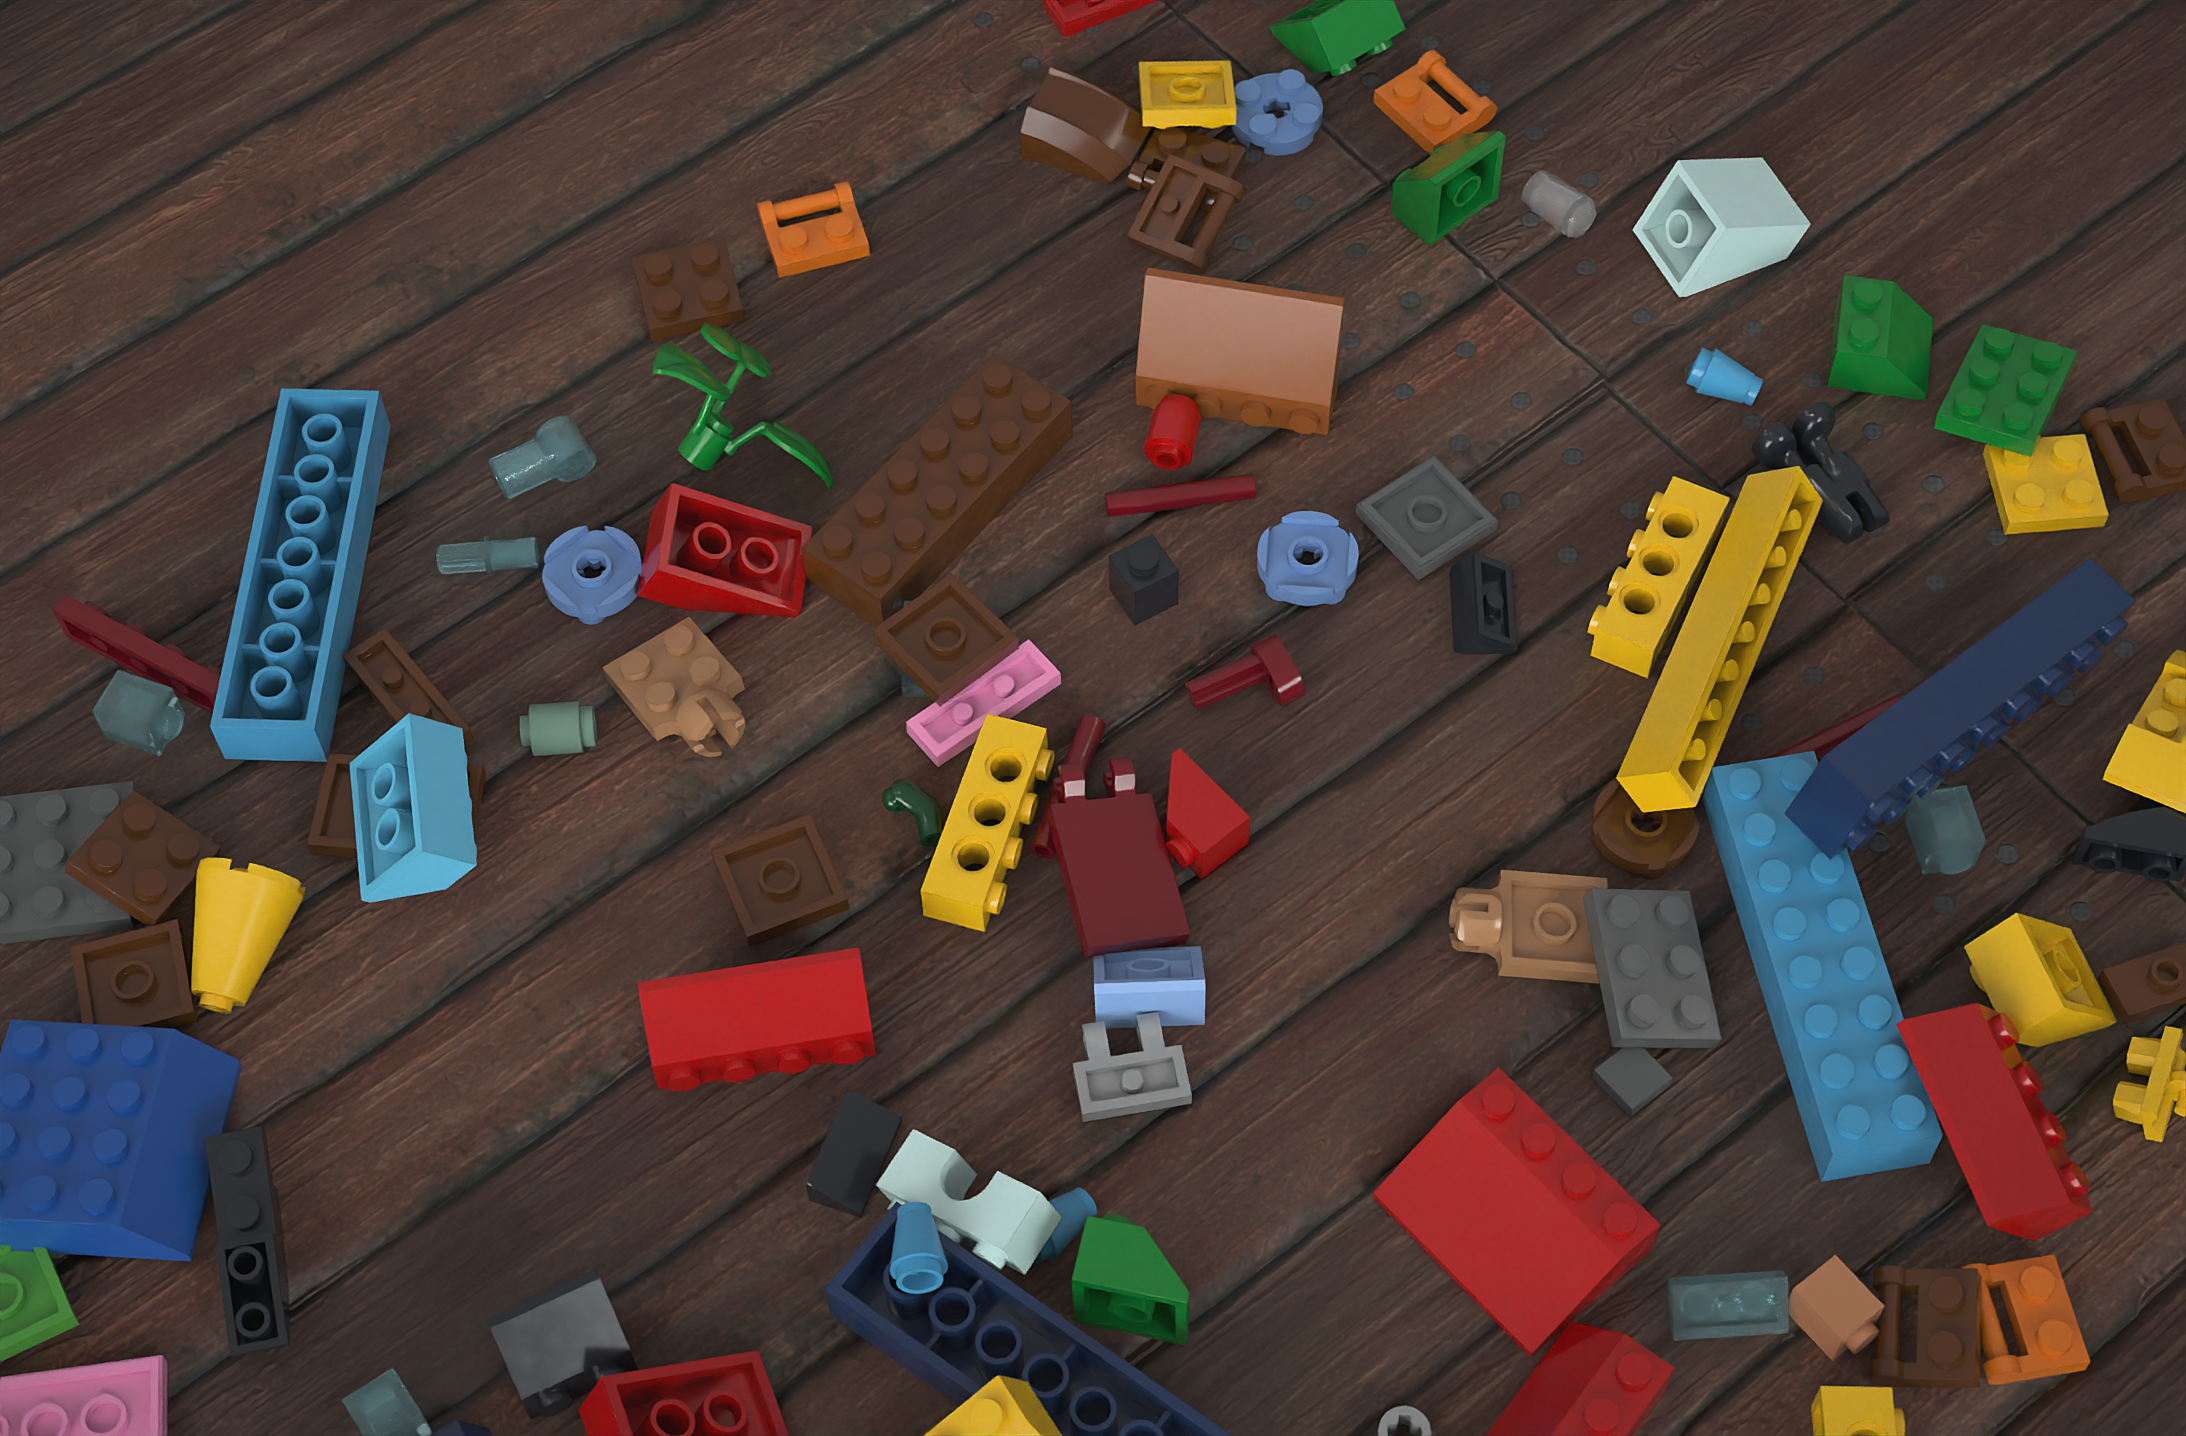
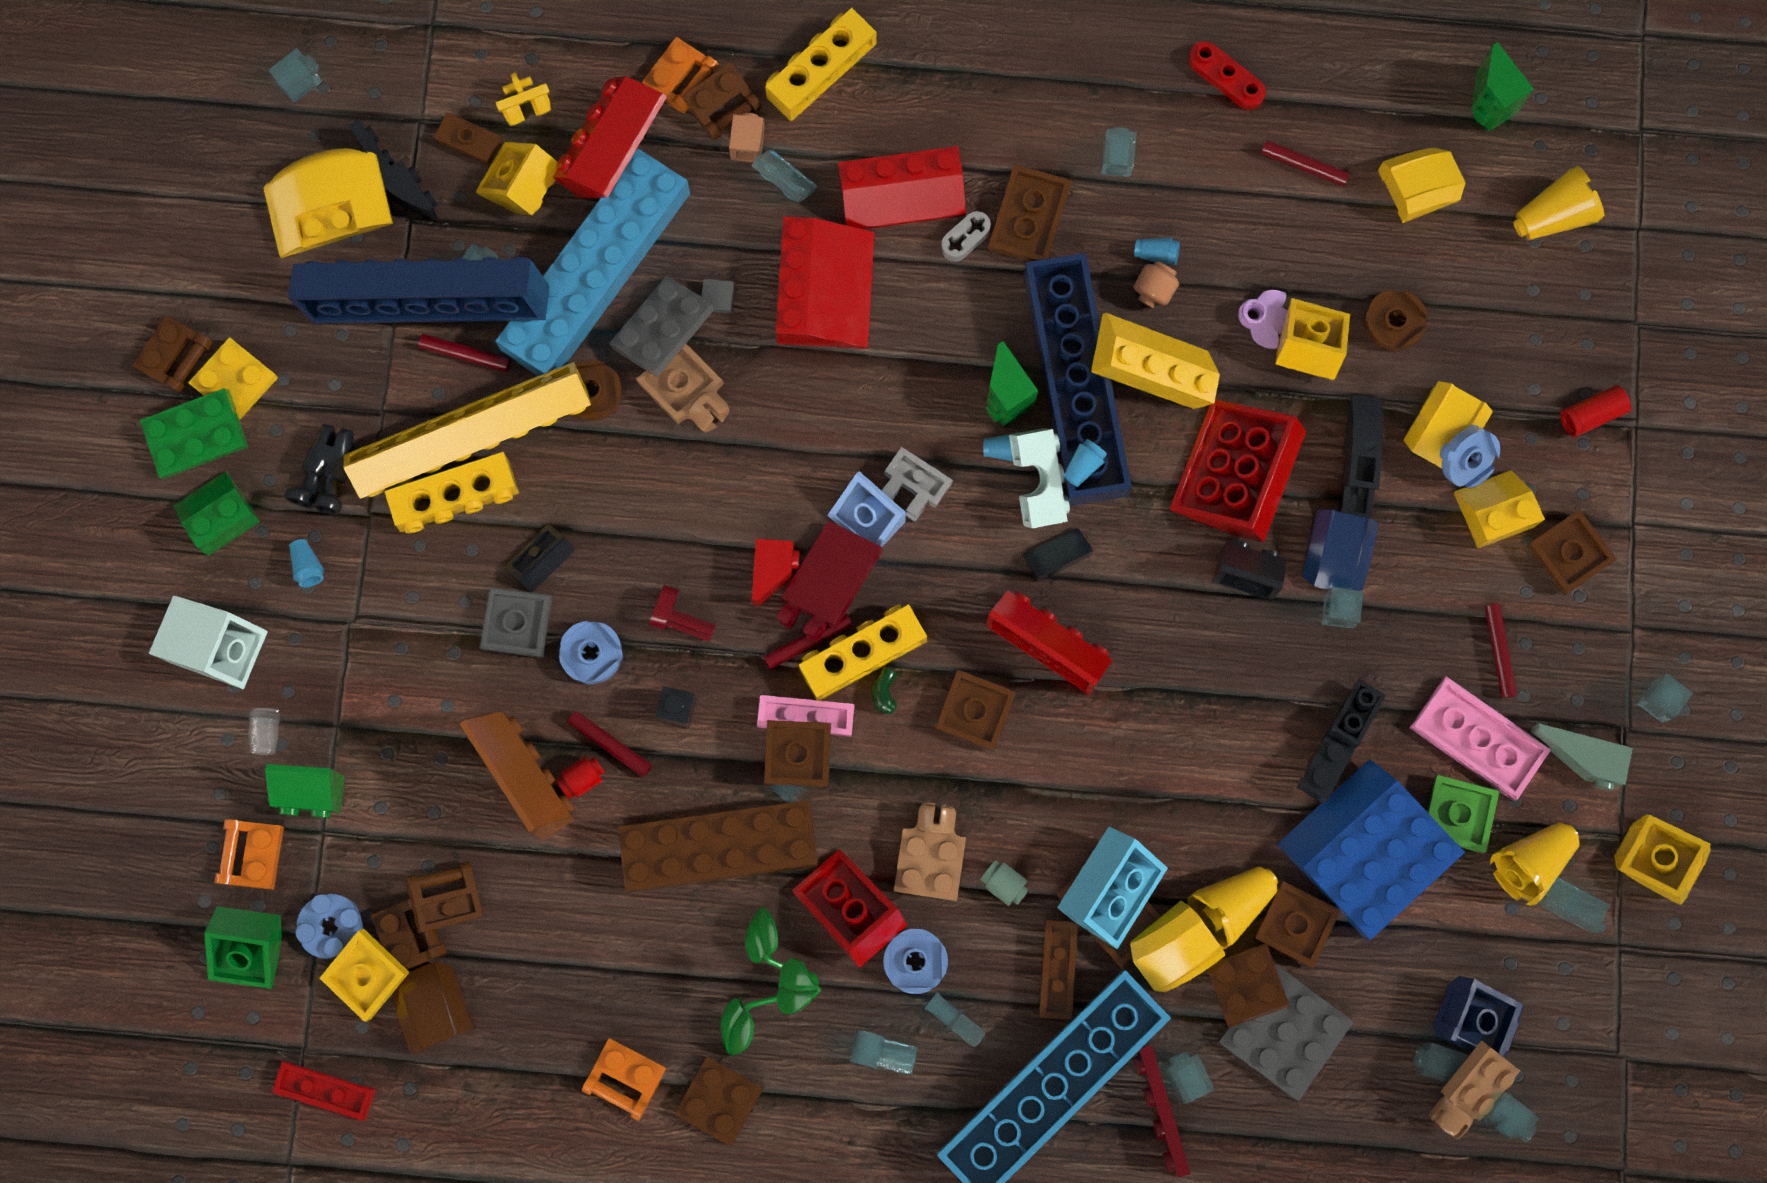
camera: 140 degrees left, 20 degrees up
none -> yellow slope [1130,901,1225,992]

